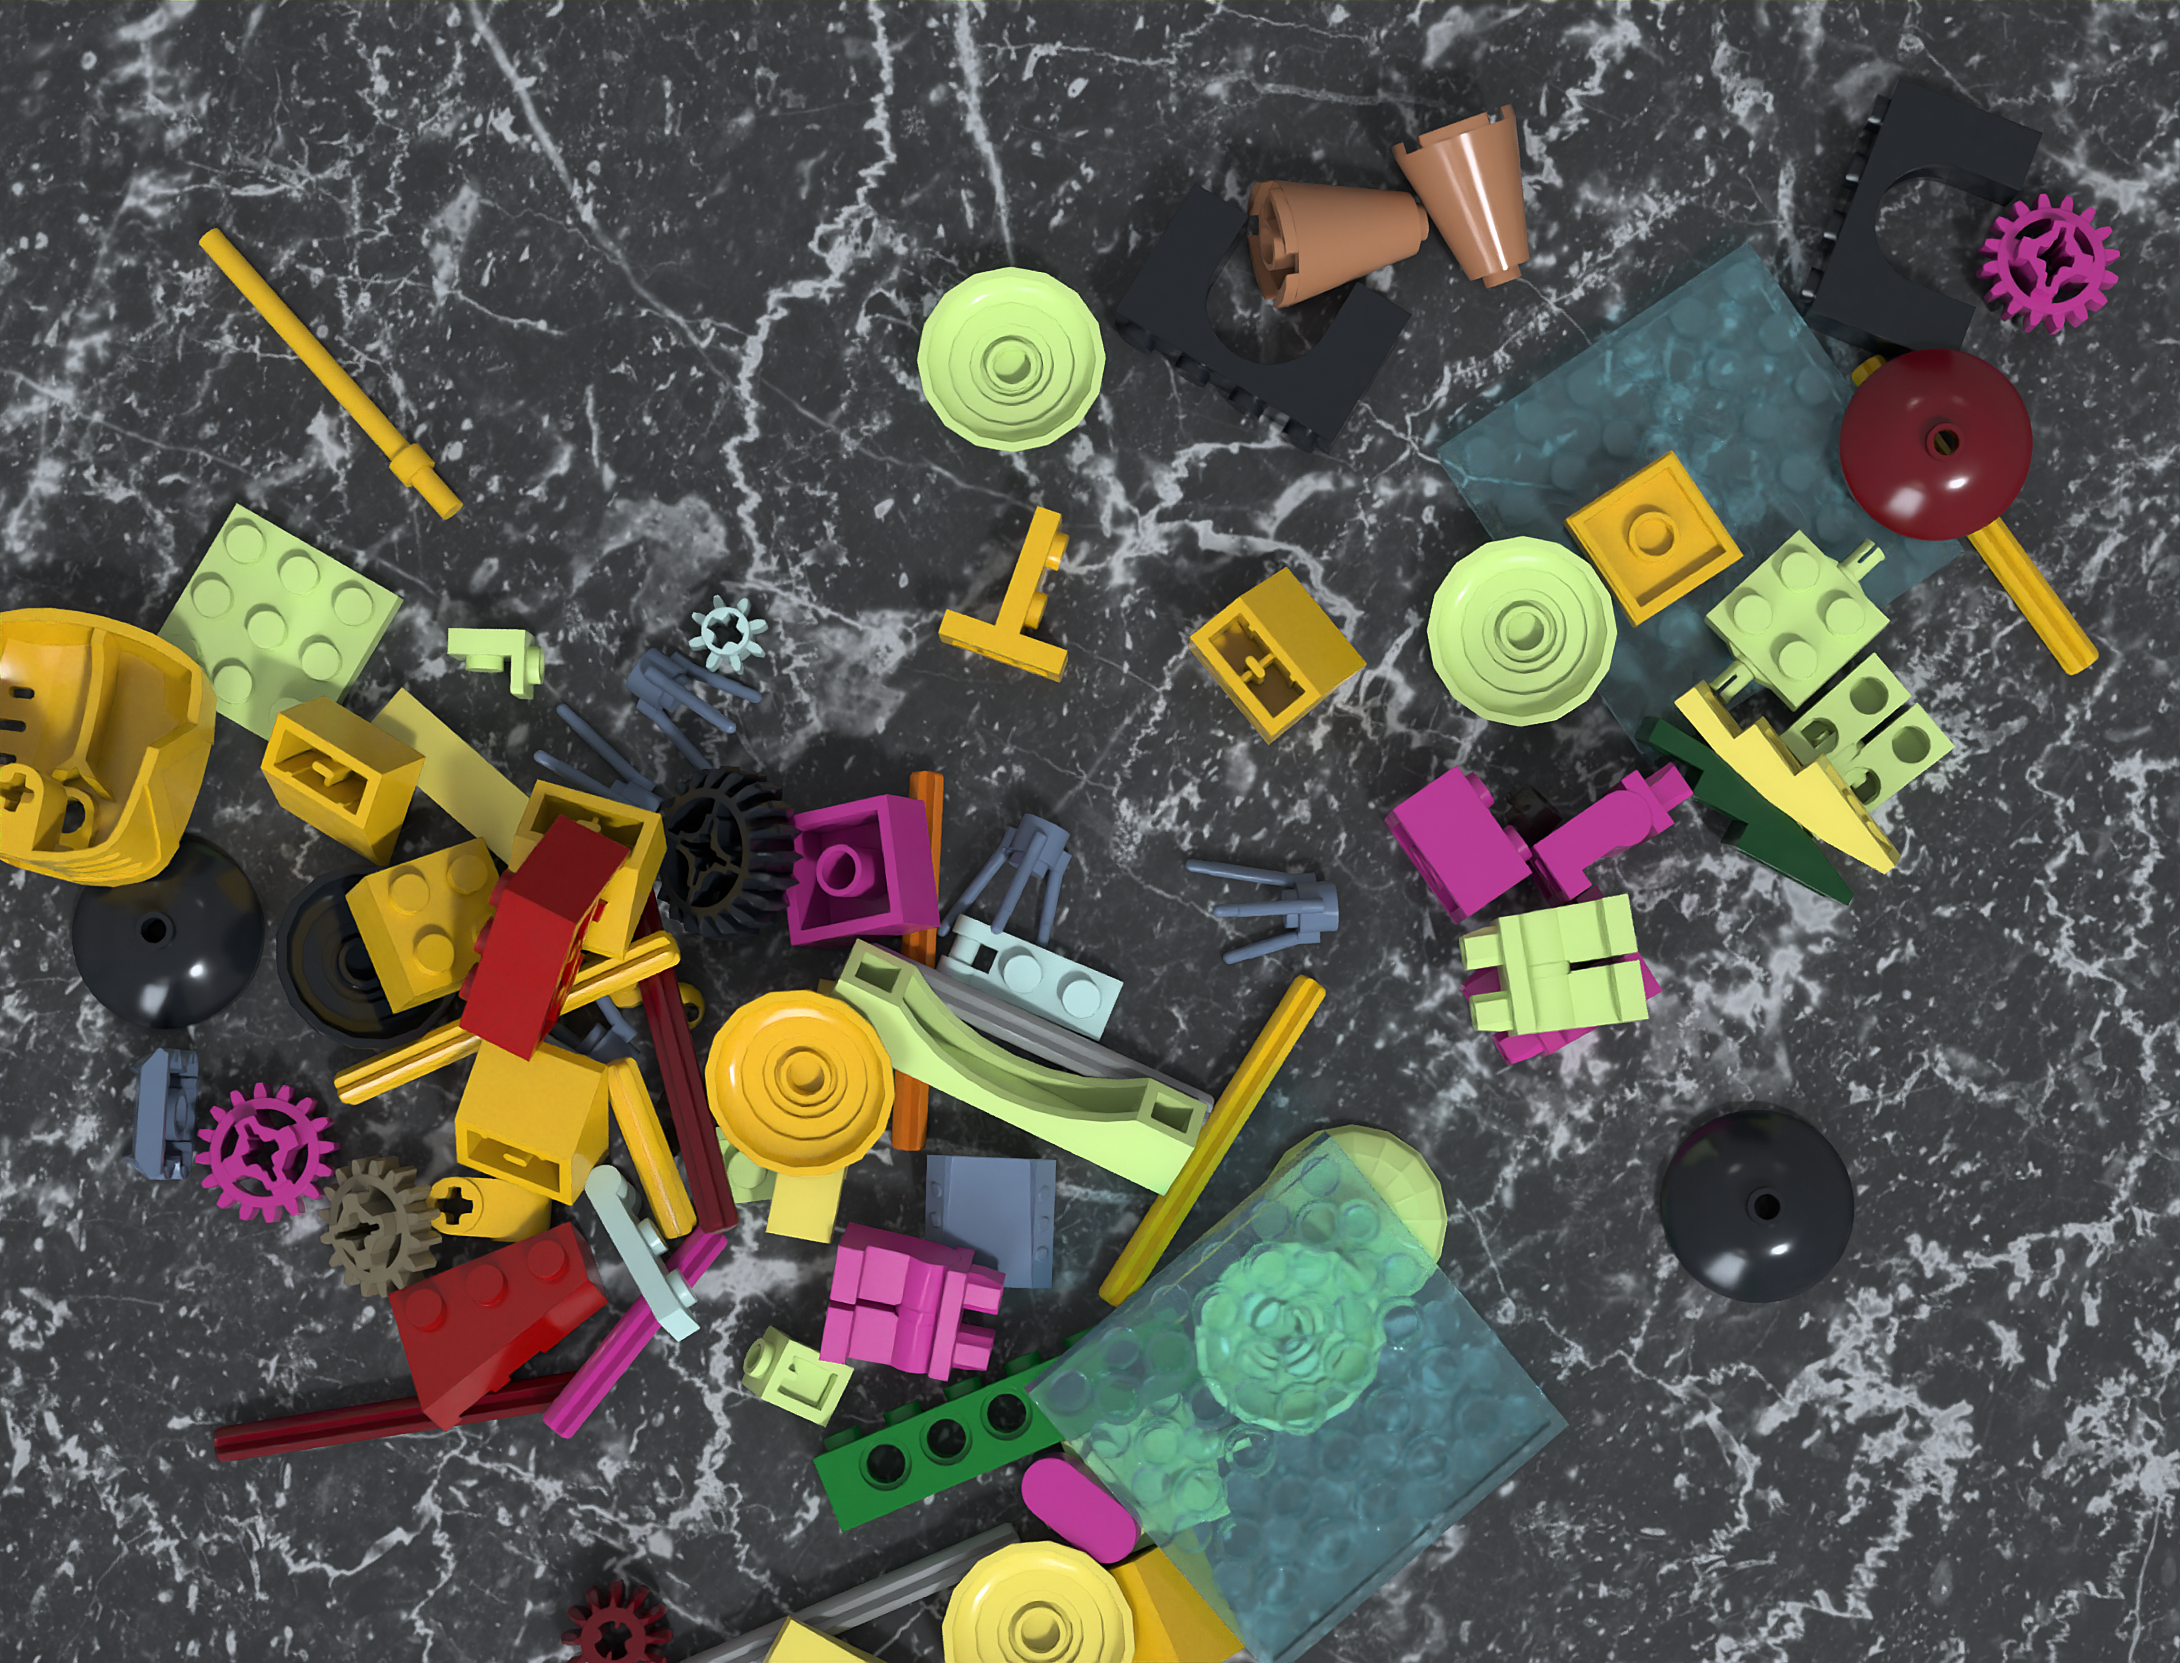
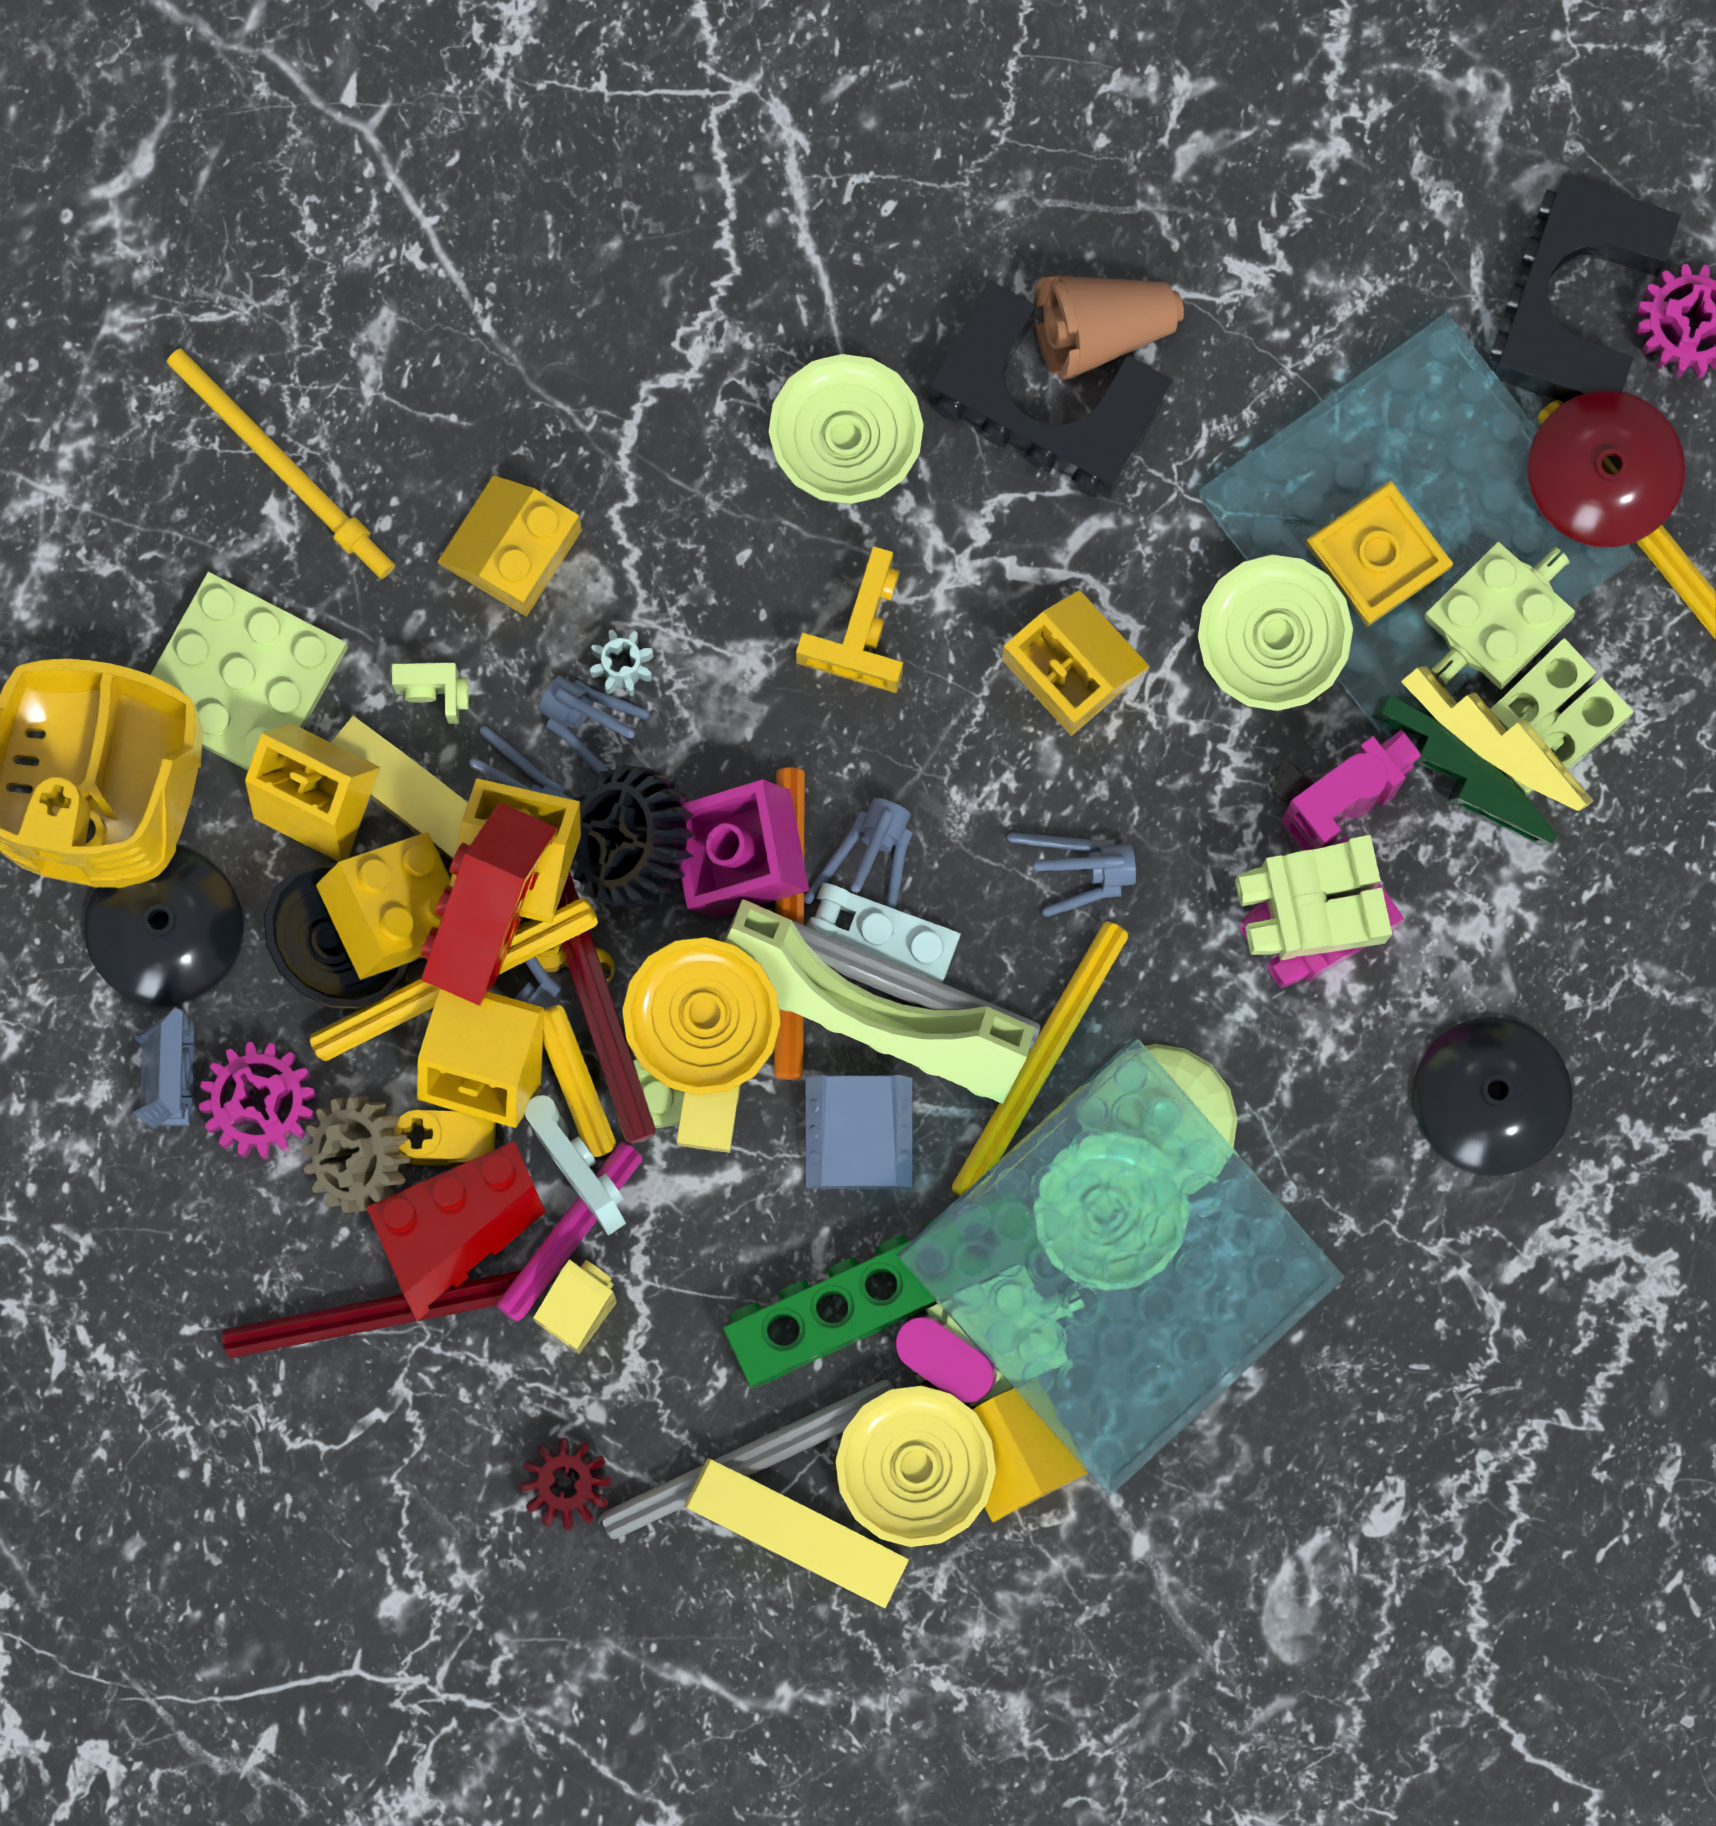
camera: 10 degrees left, 5 degrees down
yellowish green bracket [742,1326,854,1427] -> none
dark pink hips [819,1222,1006,1381] -> none
dark pink brick [1383,765,1533,925] -> none
nougat cone [1391,103,1530,289] -> none
none -> yellow slope [438,475,582,617]
none -> light yellow slope [533,1260,617,1354]

